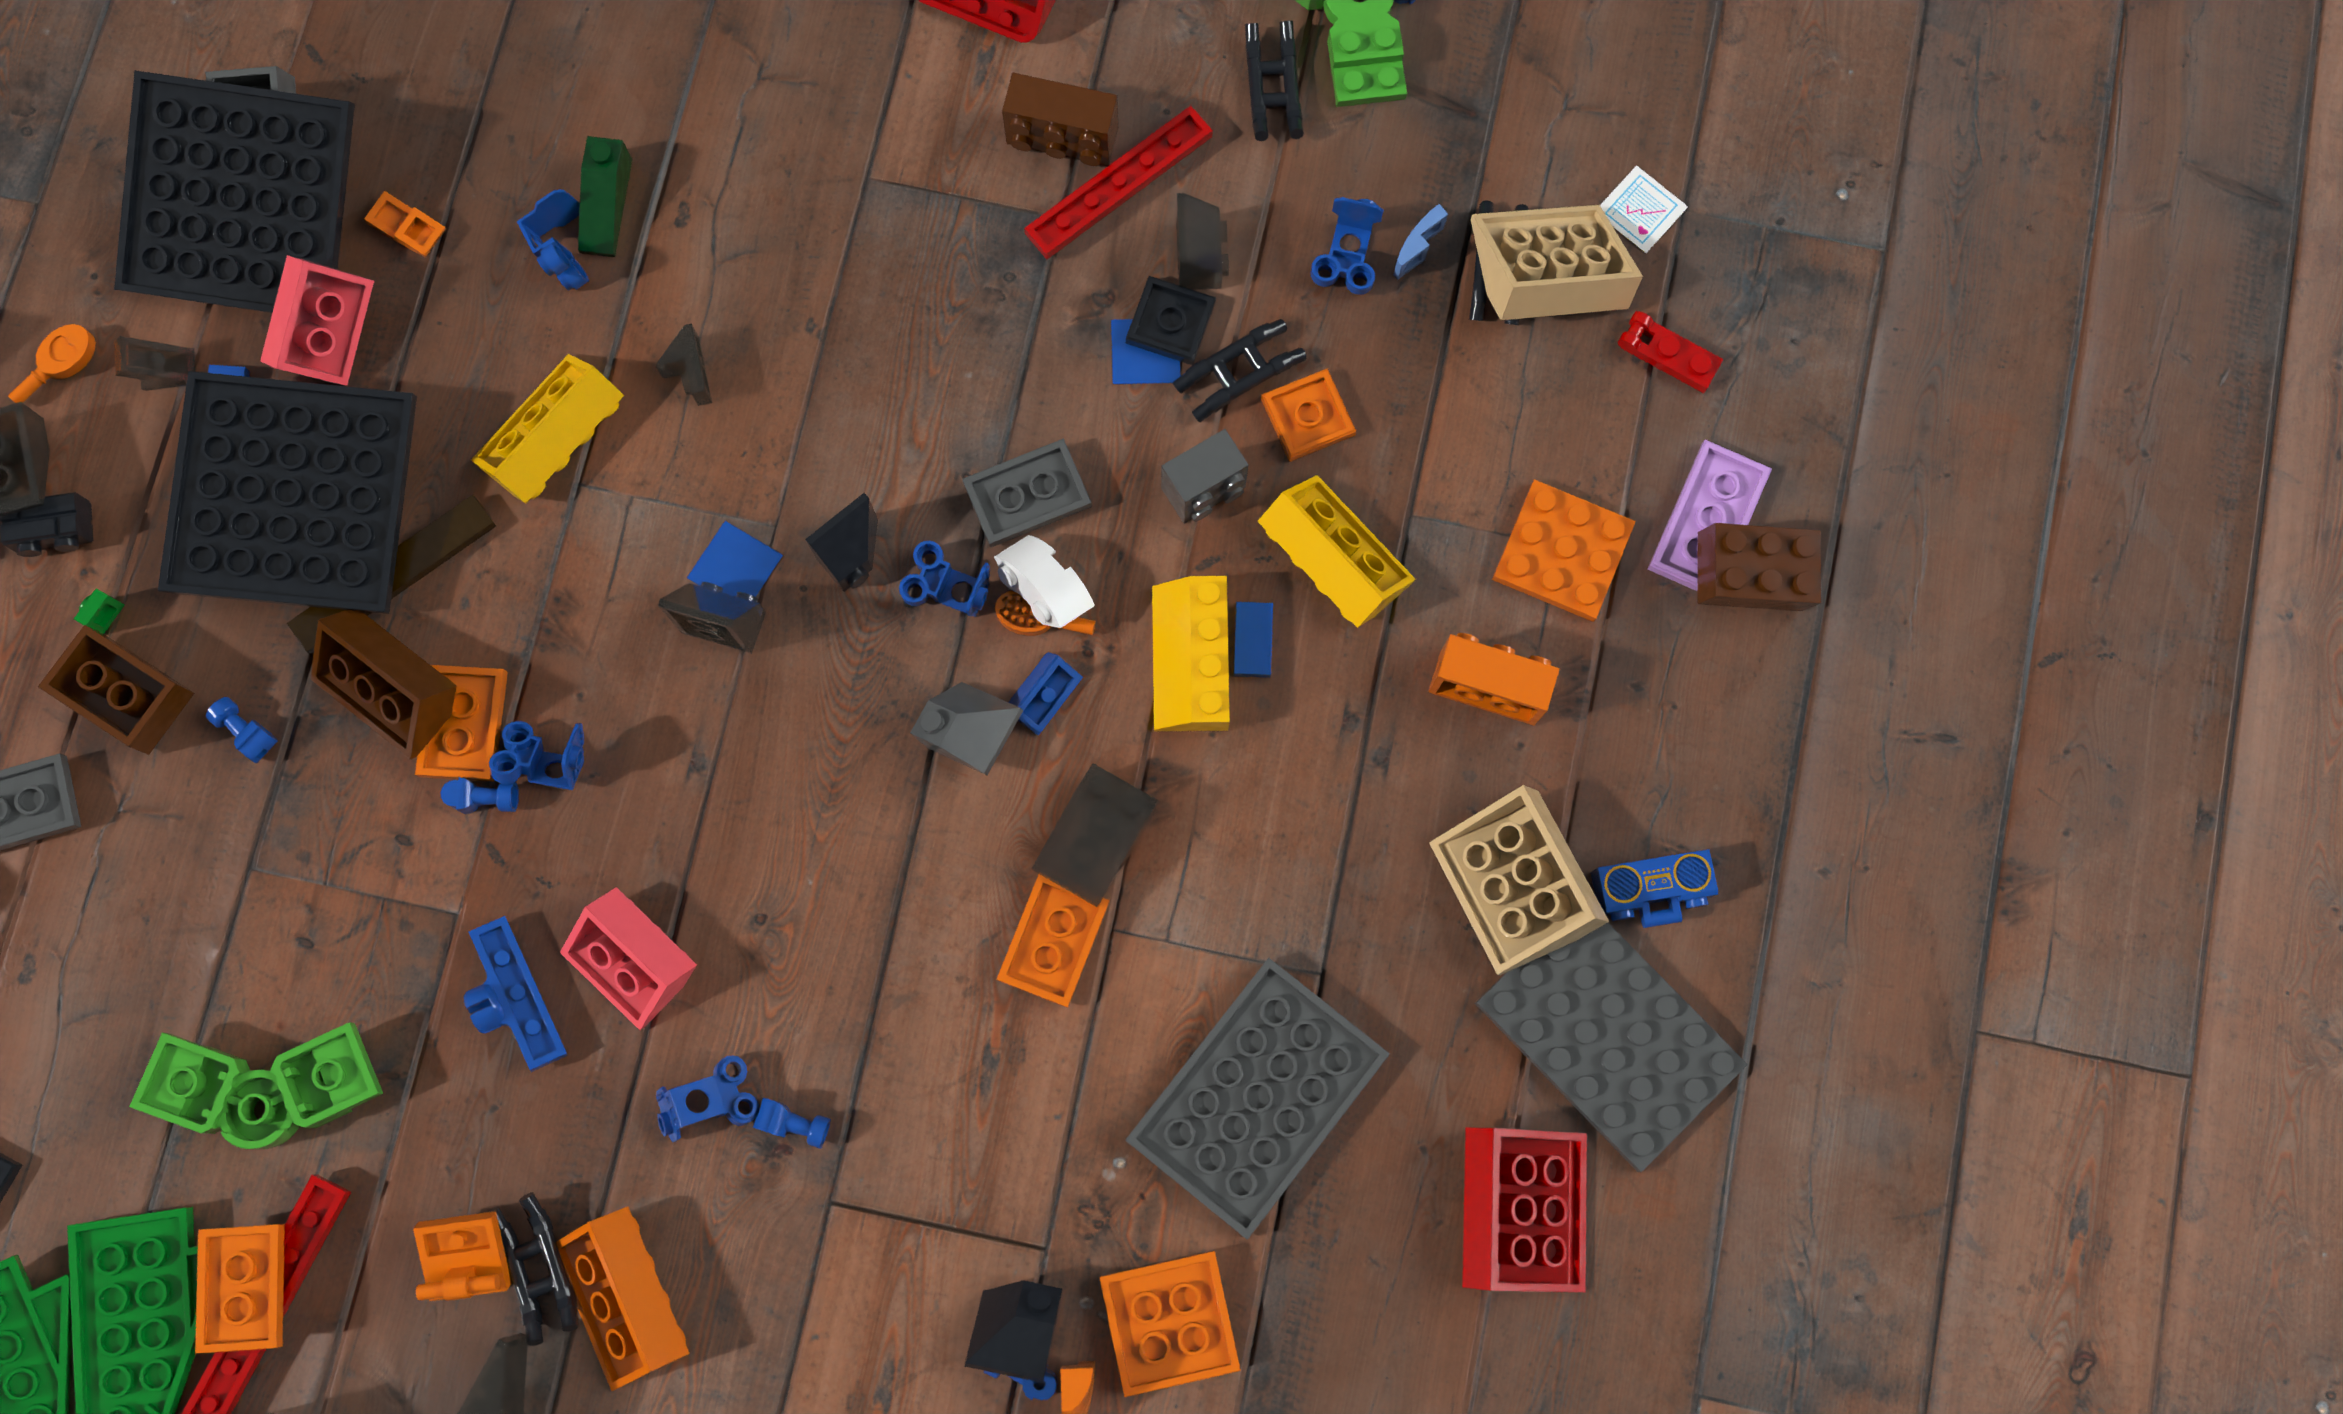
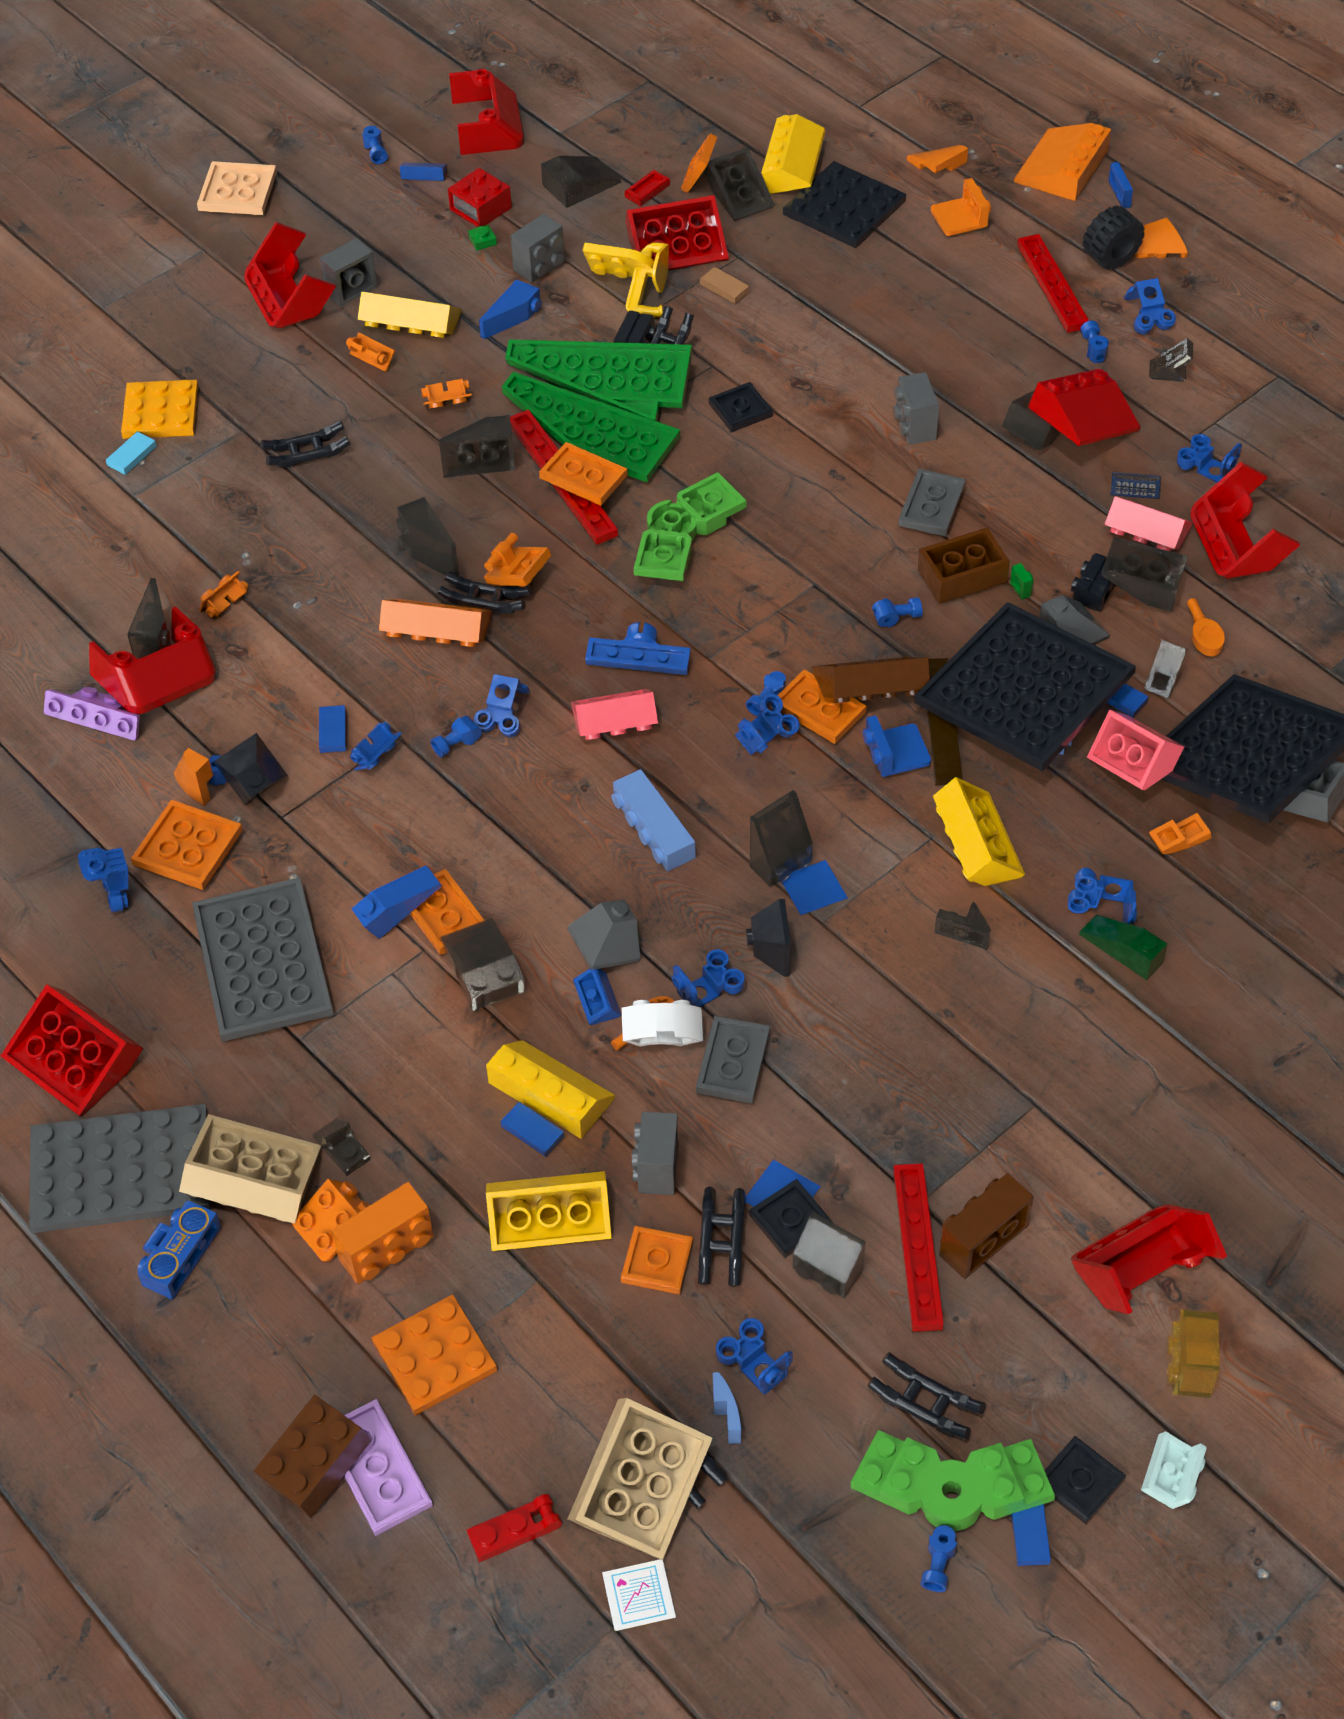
camera: 130 degrees right, 25 degrees down
none -> blue piece [78,847,129,913]
none -> orange bracket [292,1179,370,1262]
none -> clear smoke slope [313,1118,370,1177]
none -> blue tile [319,705,346,753]
none -> blue hinge [350,721,401,771]
none -> blue slope [351,865,442,939]
none -> medium blue brick [611,769,696,872]
none -> blue bracket [862,715,931,777]
none -> dark grey slope [1039,595,1110,645]

